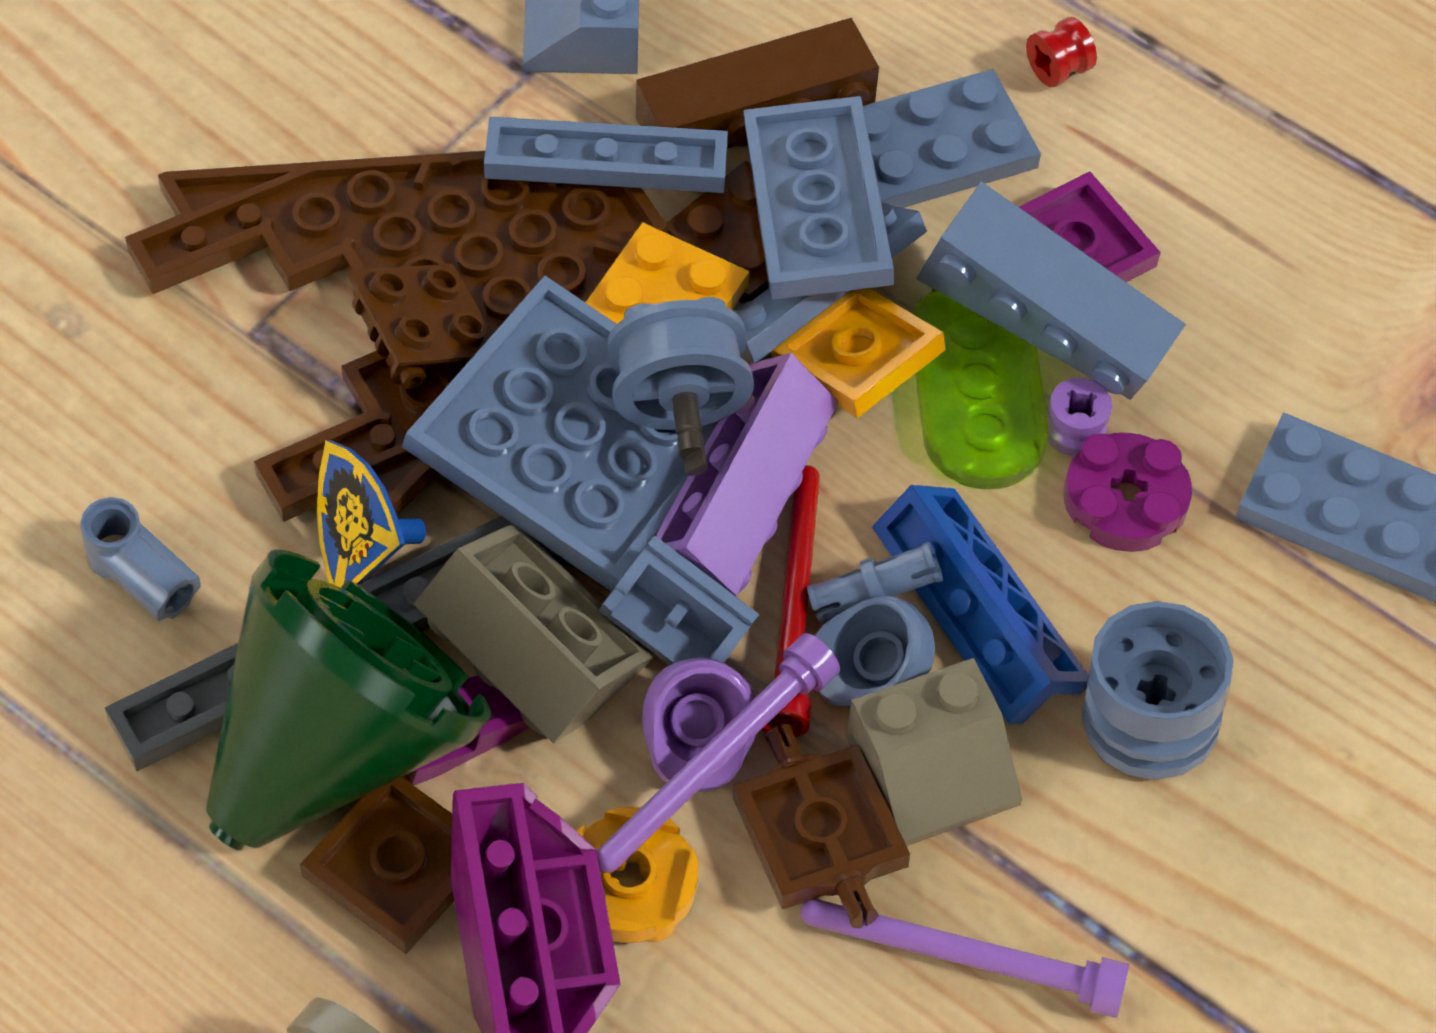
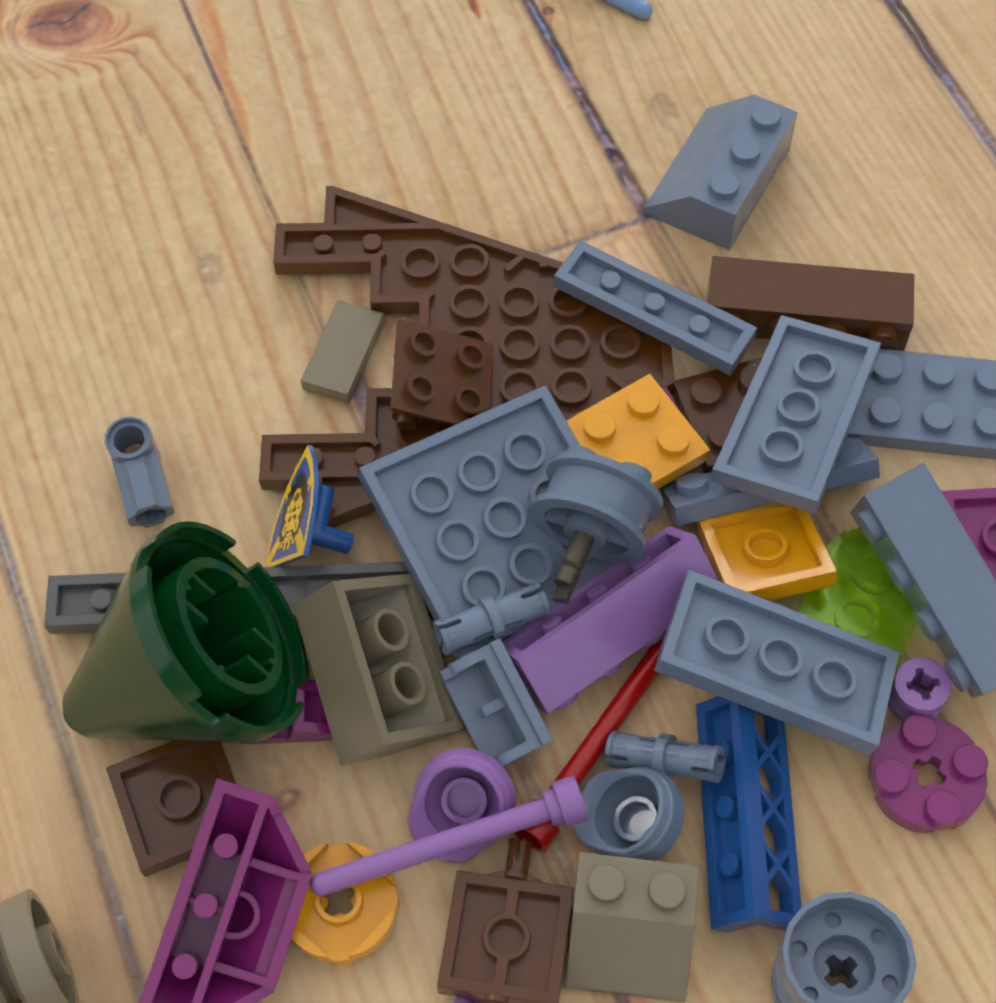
camera: 35 degrees right, 5 degrees up
none -> dark tan tile [301,300,385,403]
none -> sand blue pin [433,582,551,655]
none -> sand blue plate [654,569,899,756]

